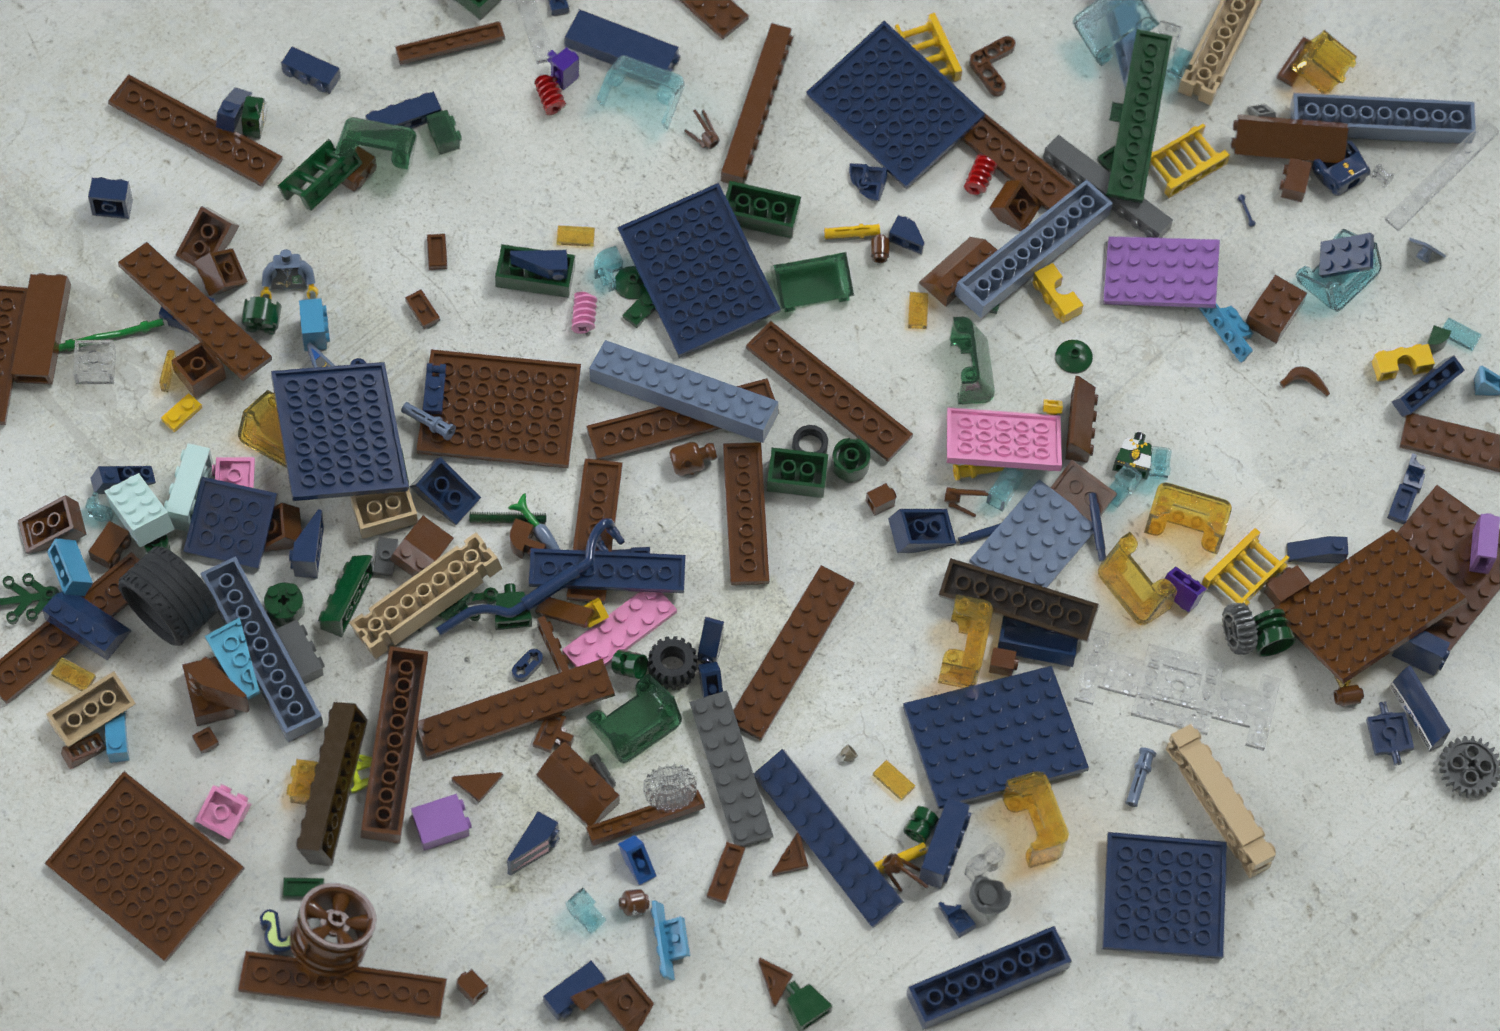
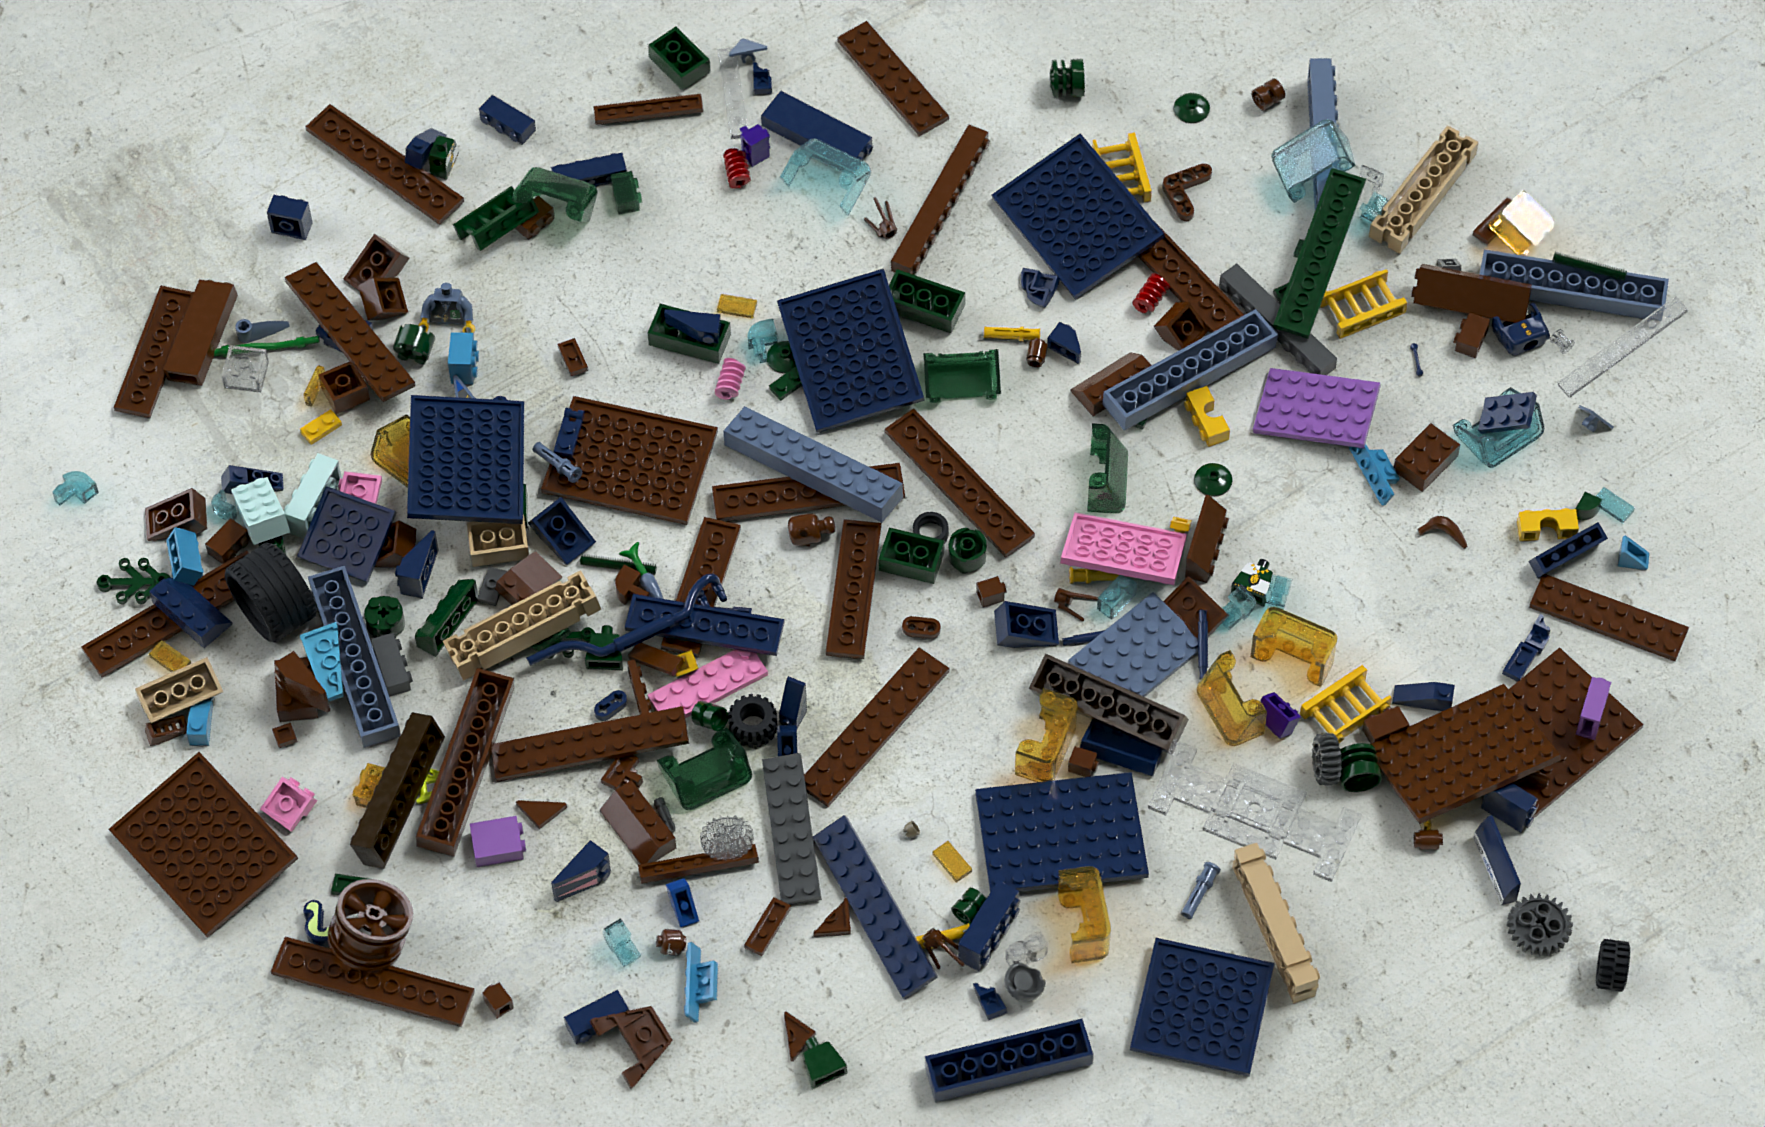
camera: 15 degrees right, 5 degrees down
reddish brown tile [427,233,448,270] -> none
clear yellow plate [908,292,928,329] -> none
dark blue plate [1366,701,1414,766] -> none
none -> sand blue piece [235,319,290,343]
none -> reddish brown plate [902,616,941,639]
none -> dark green axle [1552,251,1627,281]

